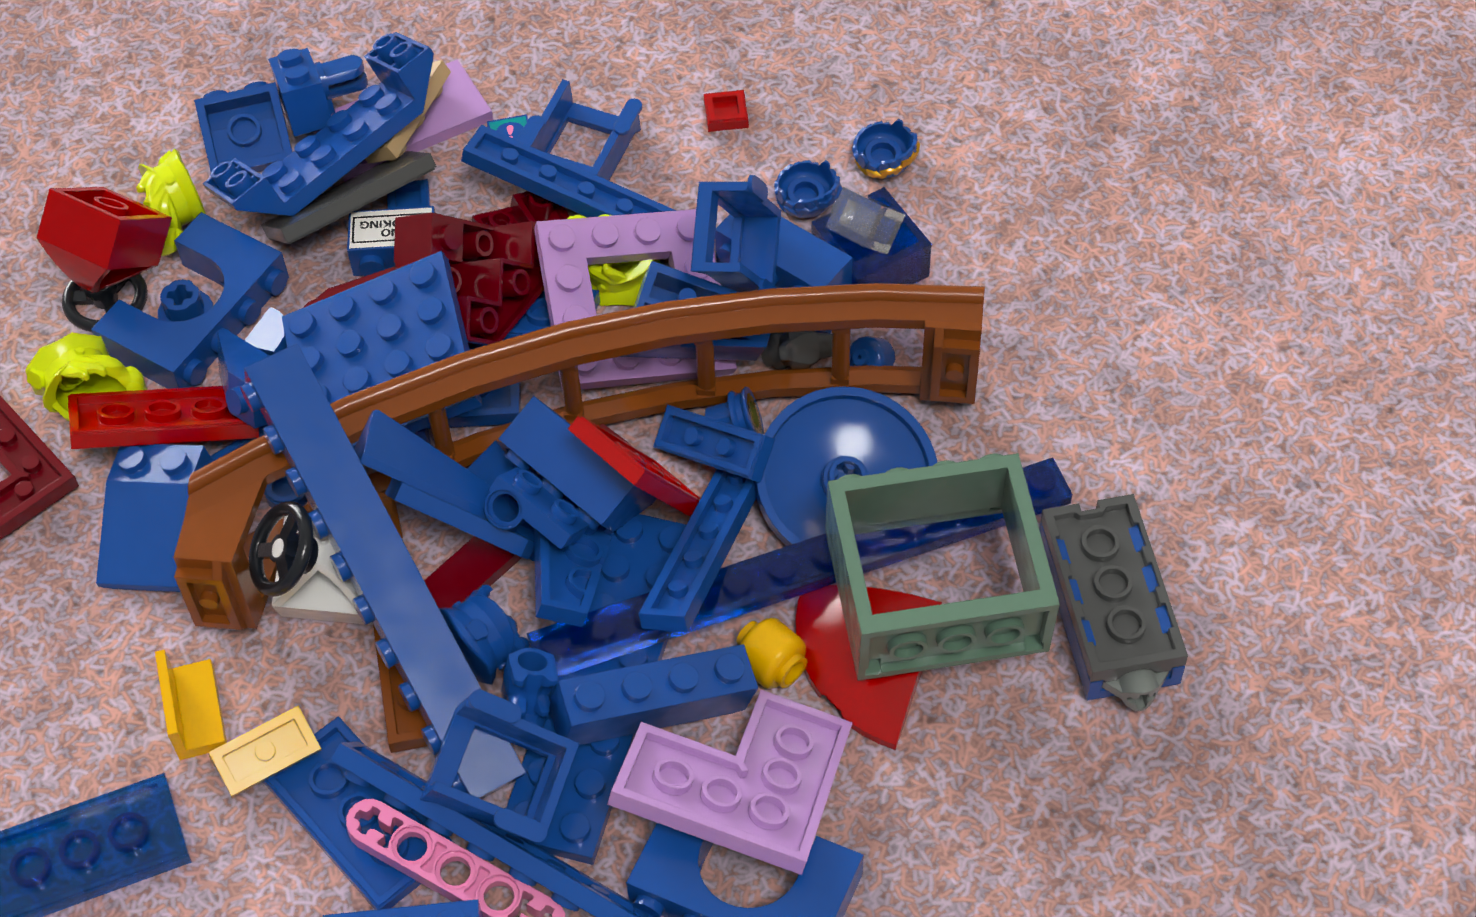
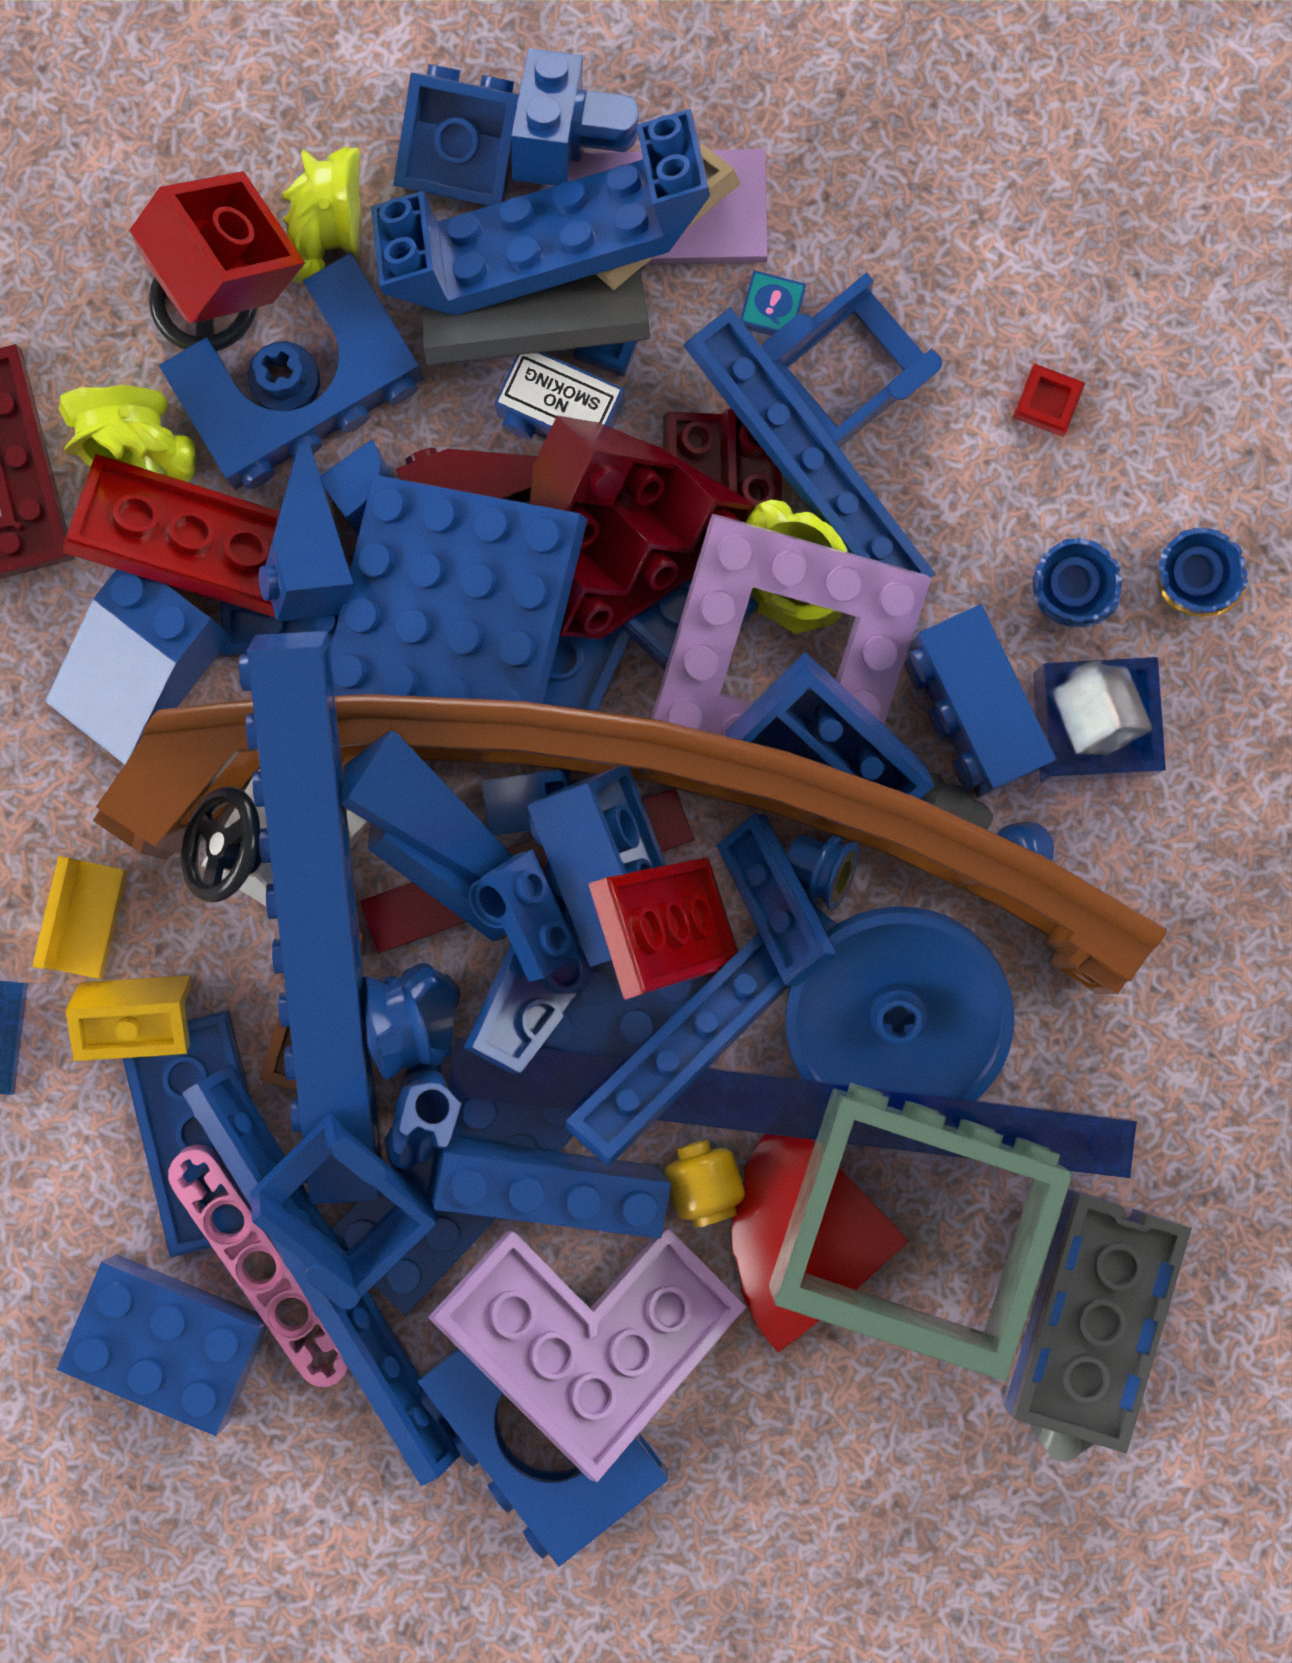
camera: 30 degrees right, 30 degrees up
blue piece [690,175,782,292] -> none

